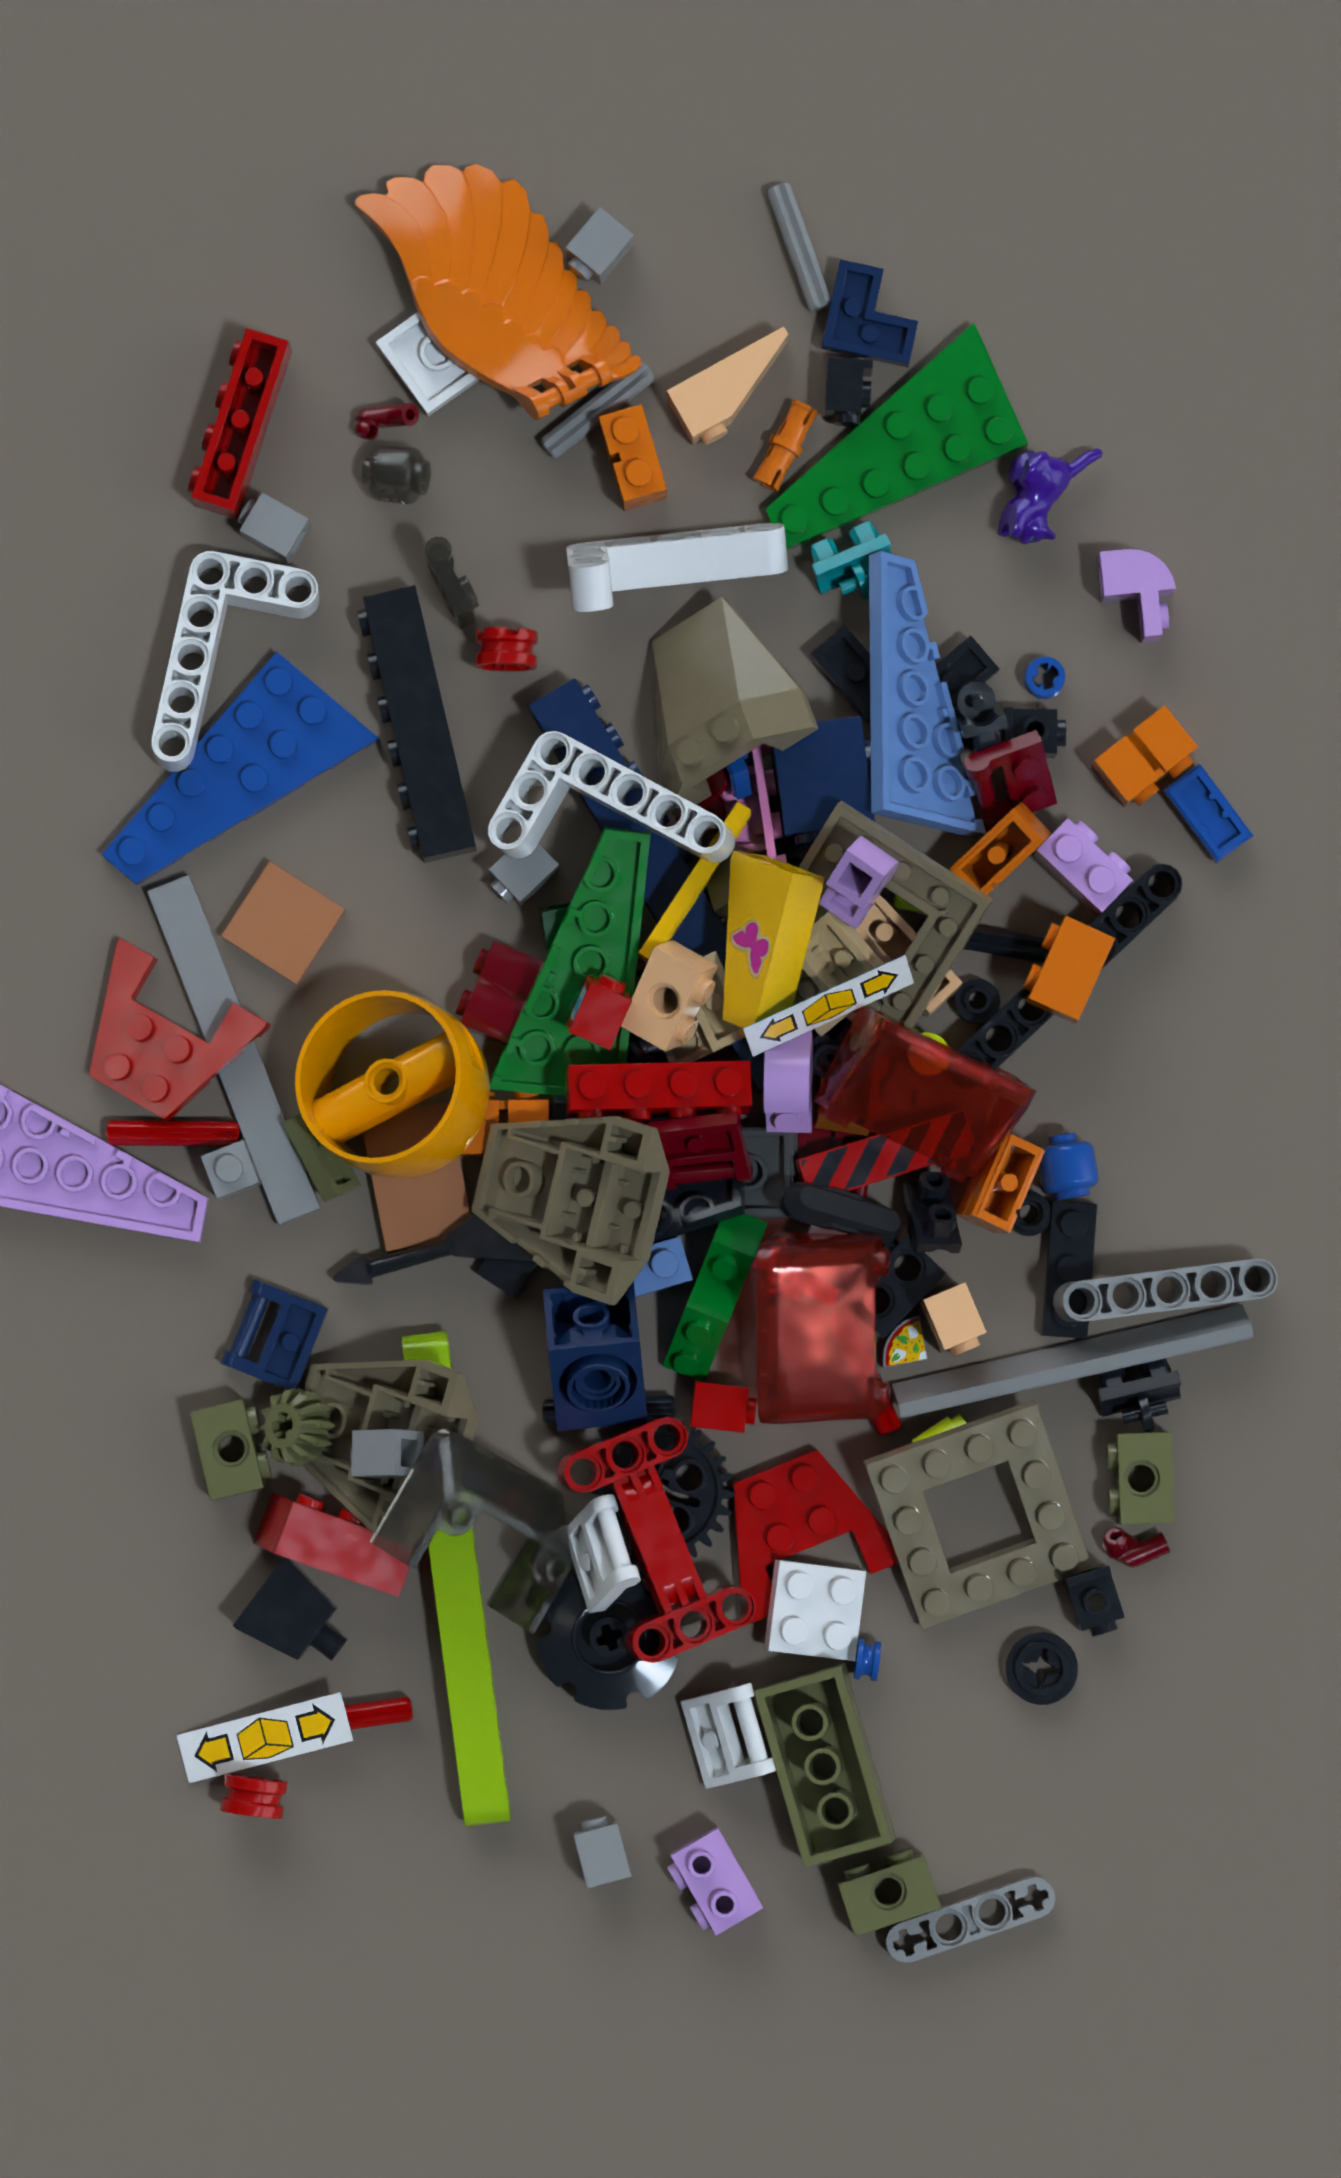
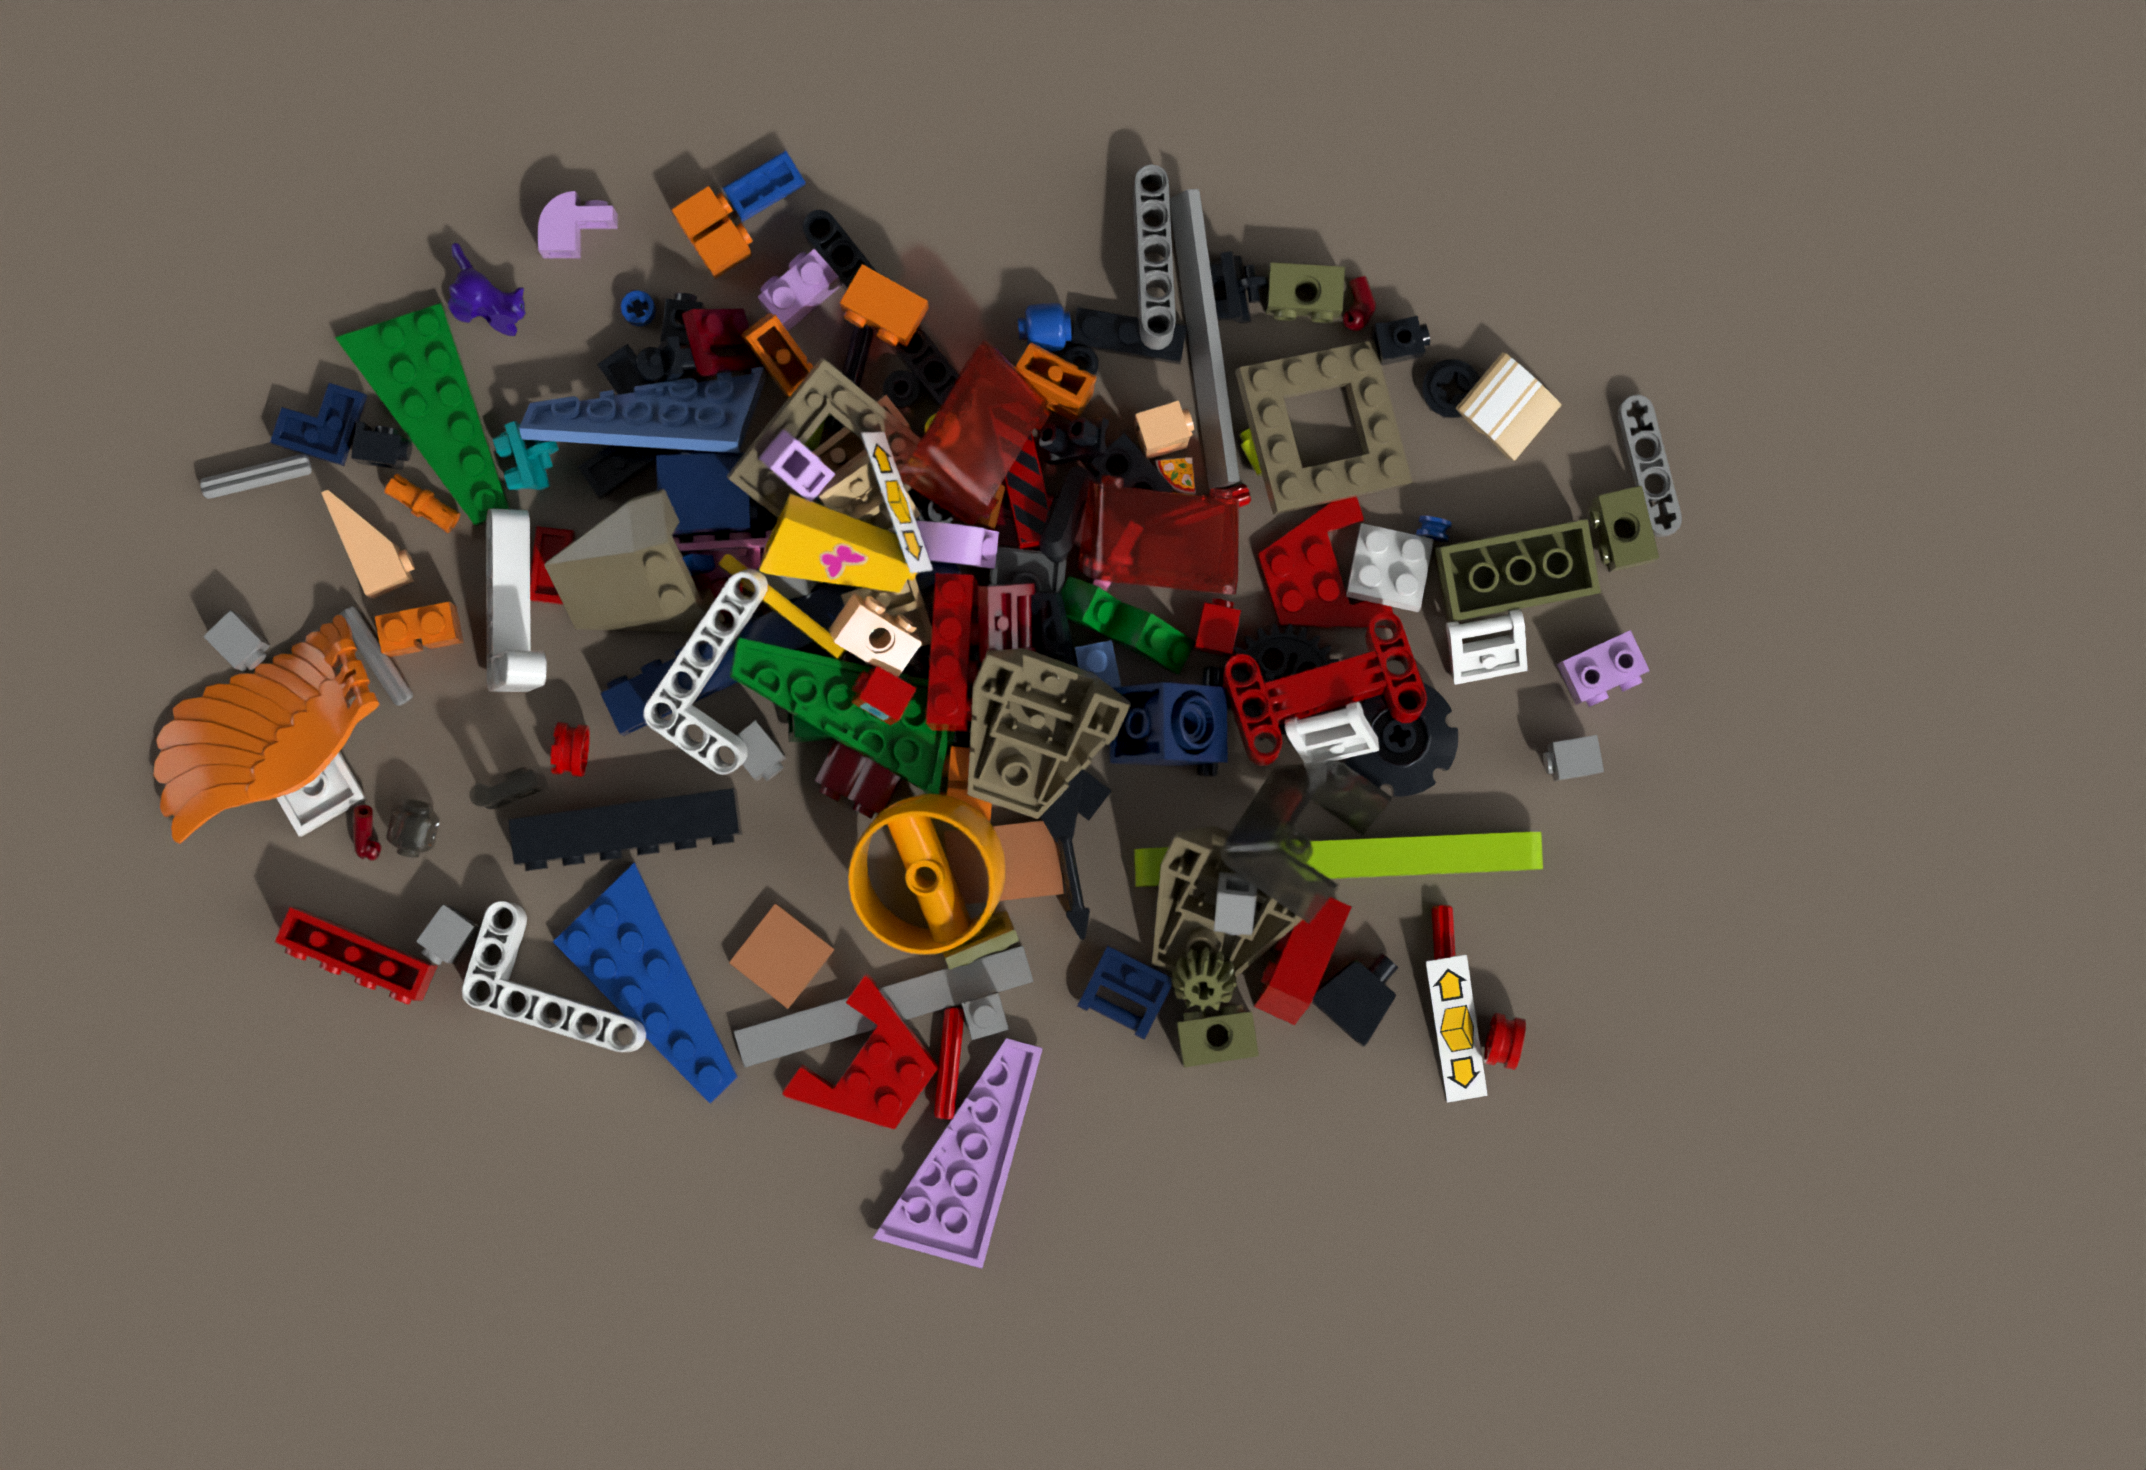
camera: 90 degrees left, 0 degrees up
none -> red tile [530,526,575,605]
none -> tan slope [1455,352,1562,461]

